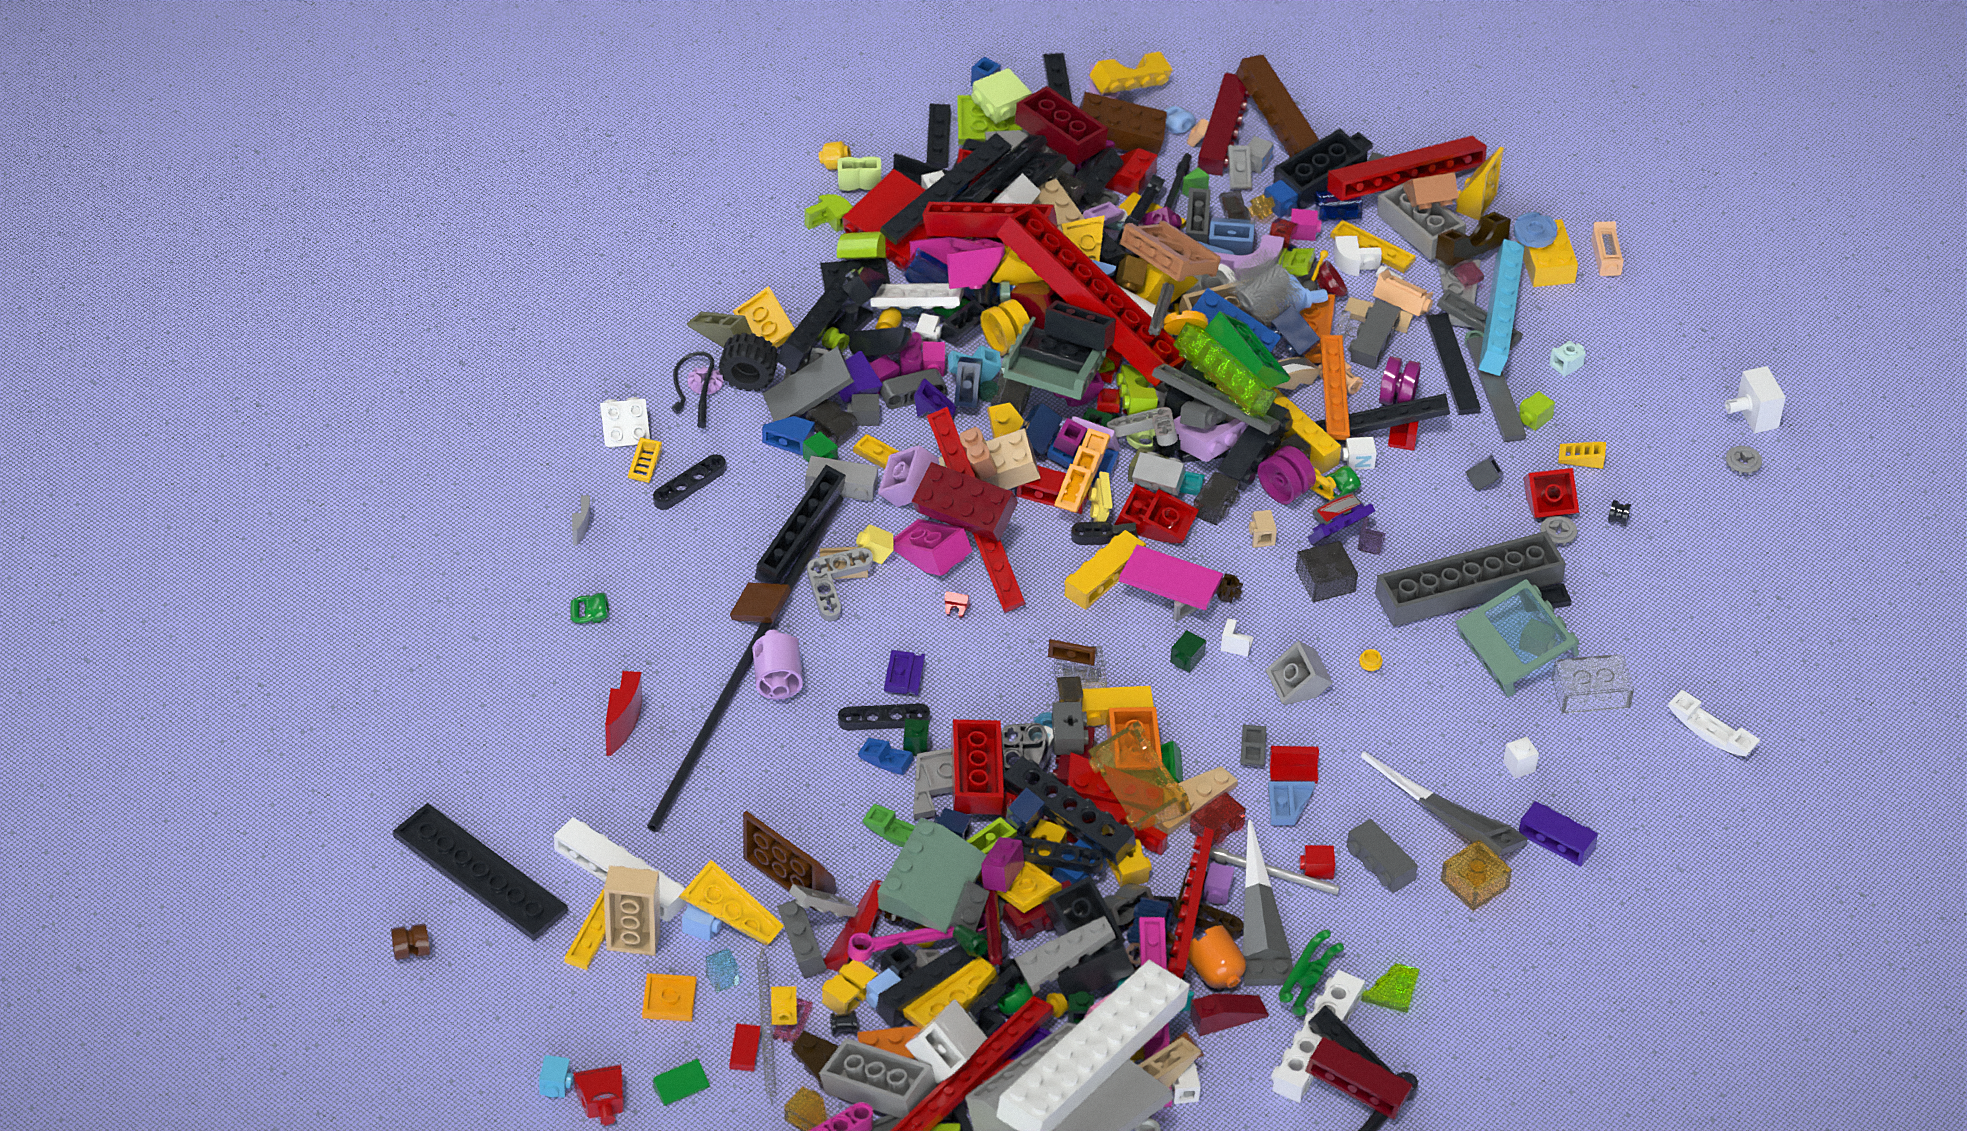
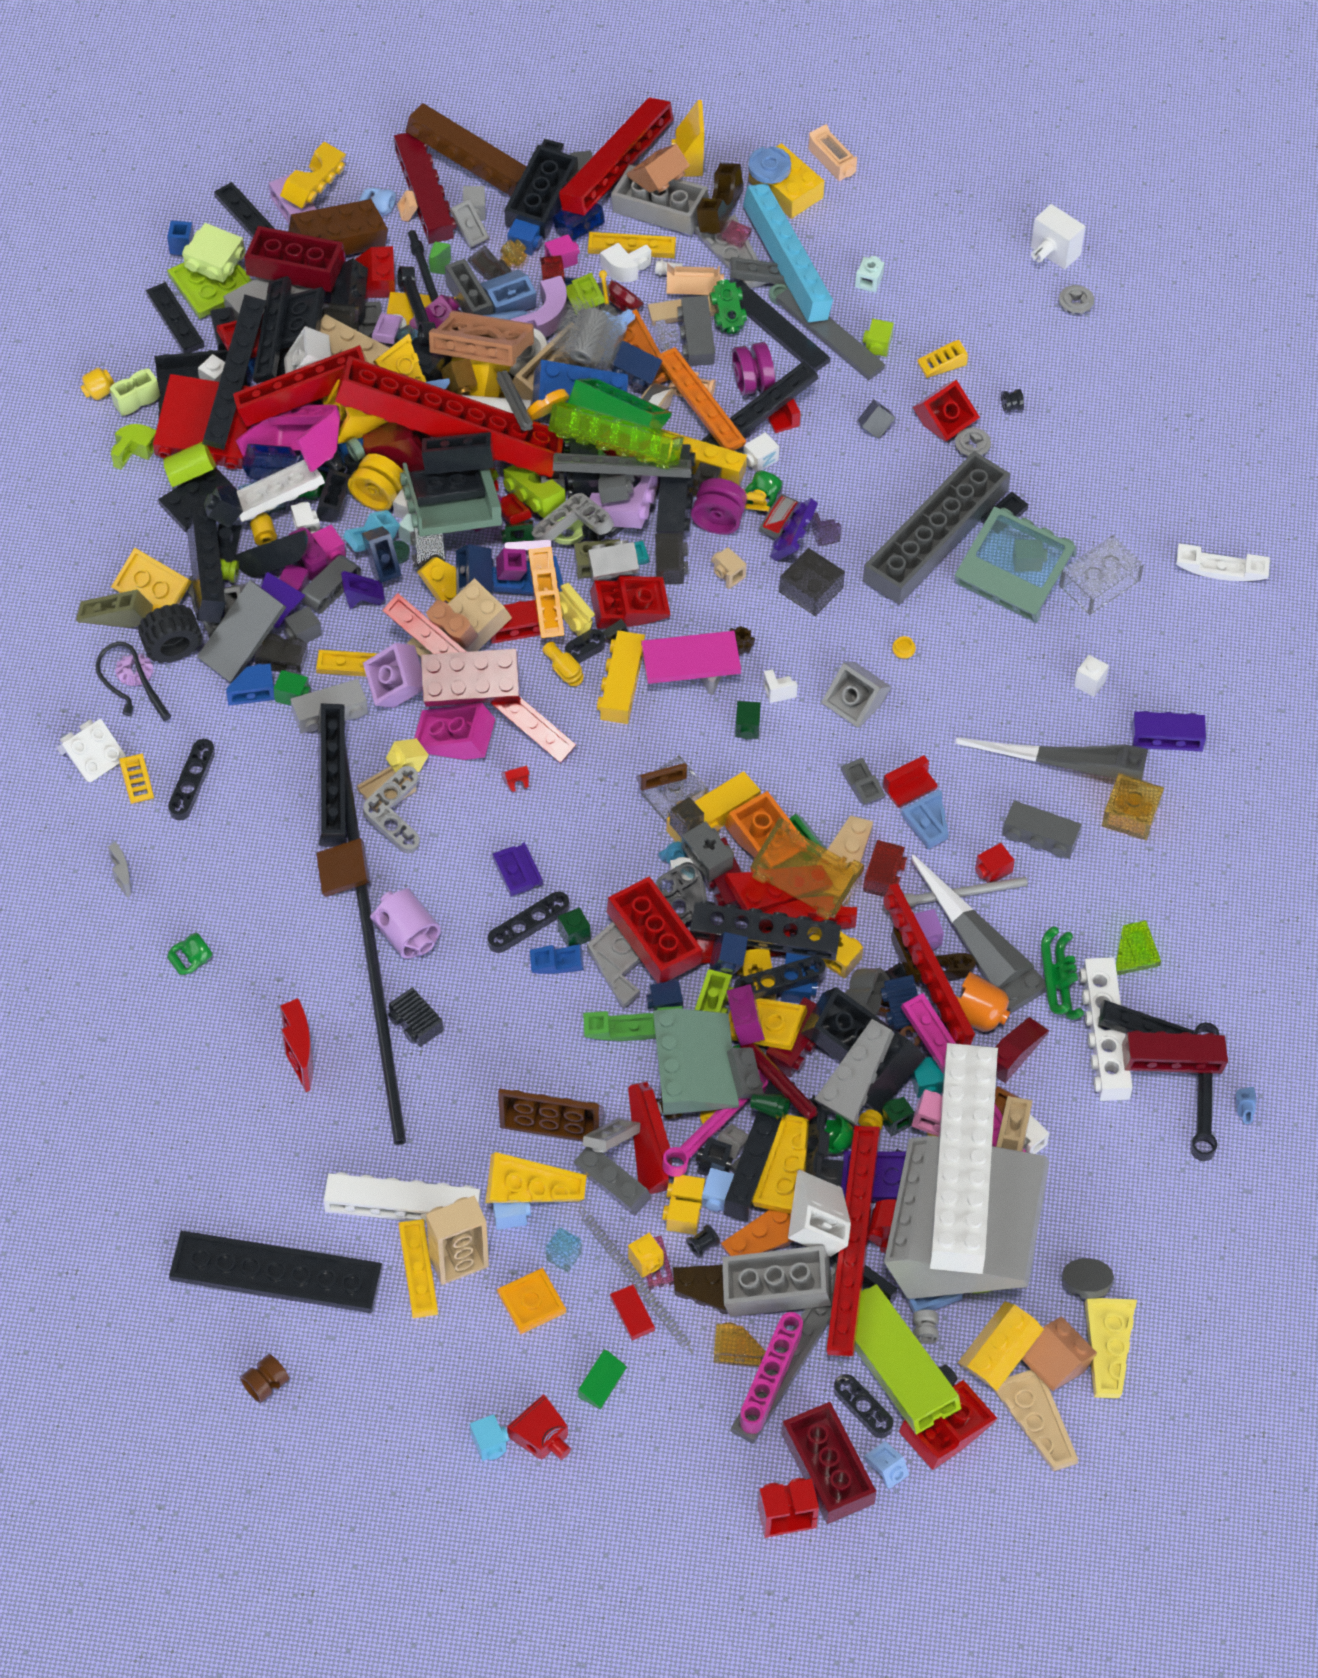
camera: 30 degrees left, 10 degrees up
none -> black brick [388,987,443,1047]
none -> yellow arm [542,641,584,687]
none -> green brick [709,279,747,334]

